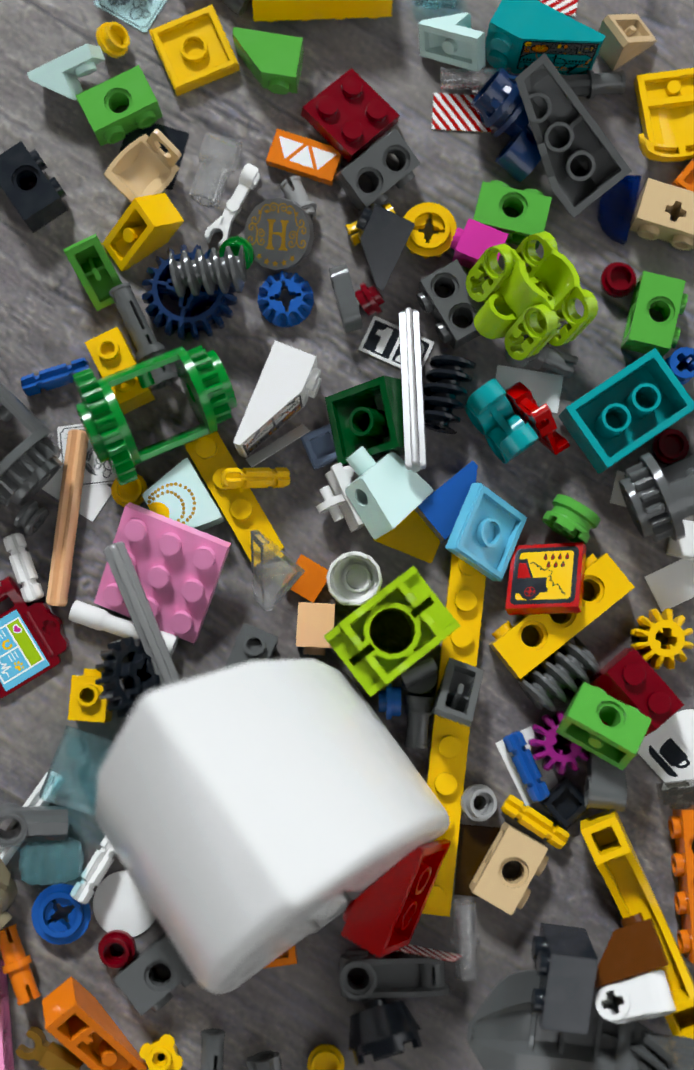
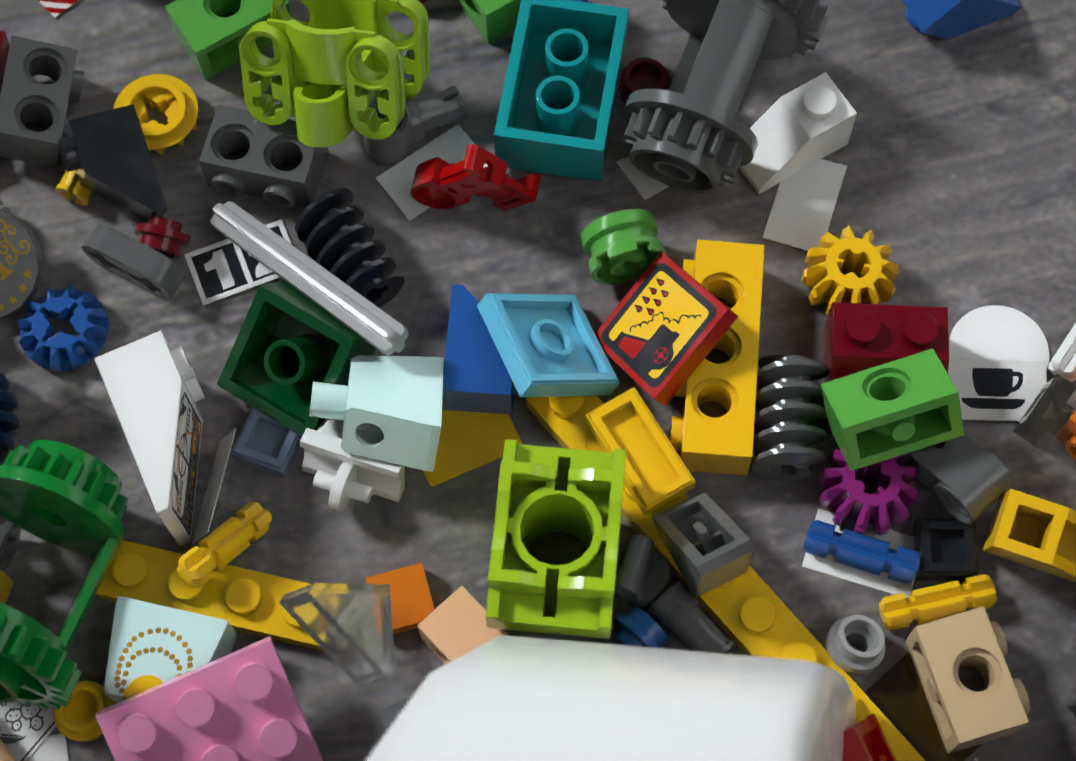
camera: 45 degrees left, 15 degrees down
white hair [326,551,383,606] -> none
dark pink brick [450,218,509,277] -> none
teal piece [464,378,539,464] -> none
none -> yellow tile [585,387,696,516]

